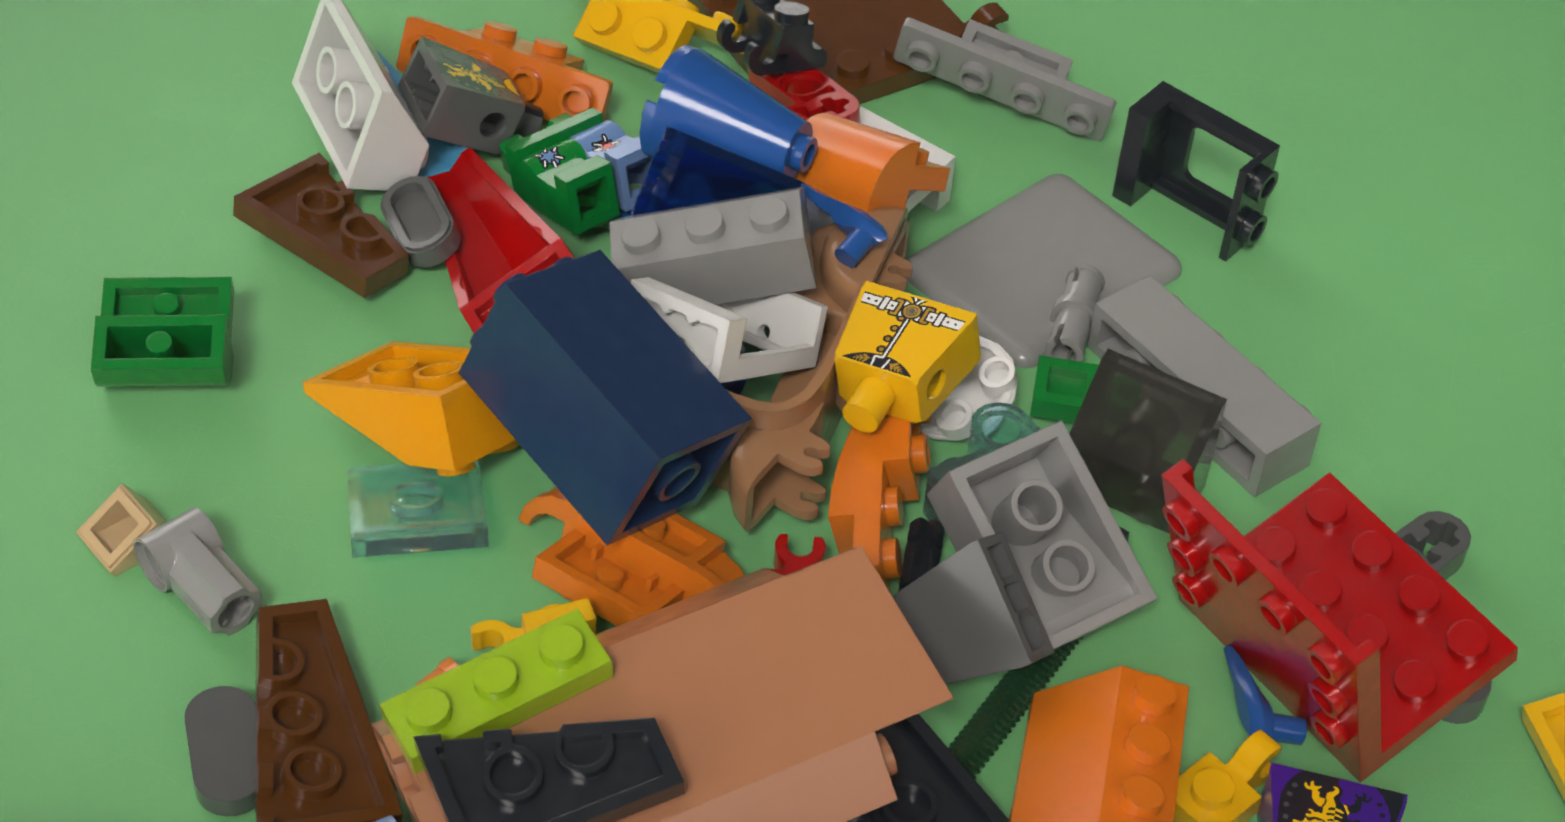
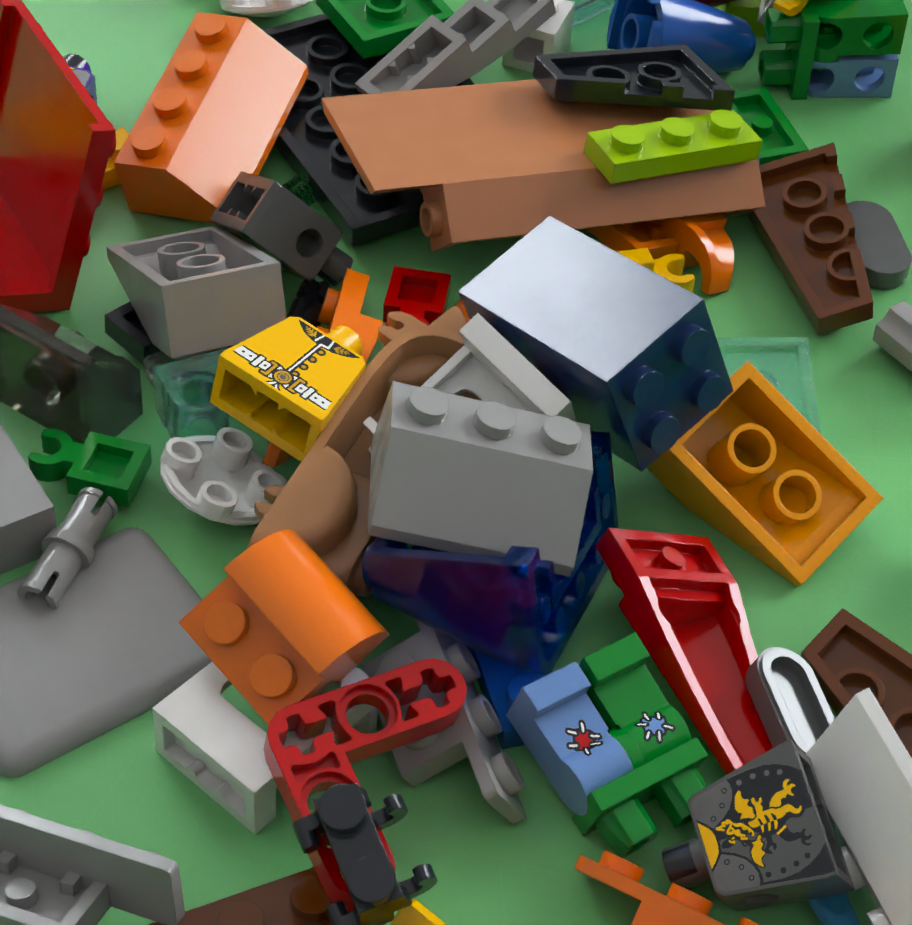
camera: 175 degrees left, 0 degrees up
blue cone [639,45,818,180] -> none
blue bar [801,183,888,268] -> none

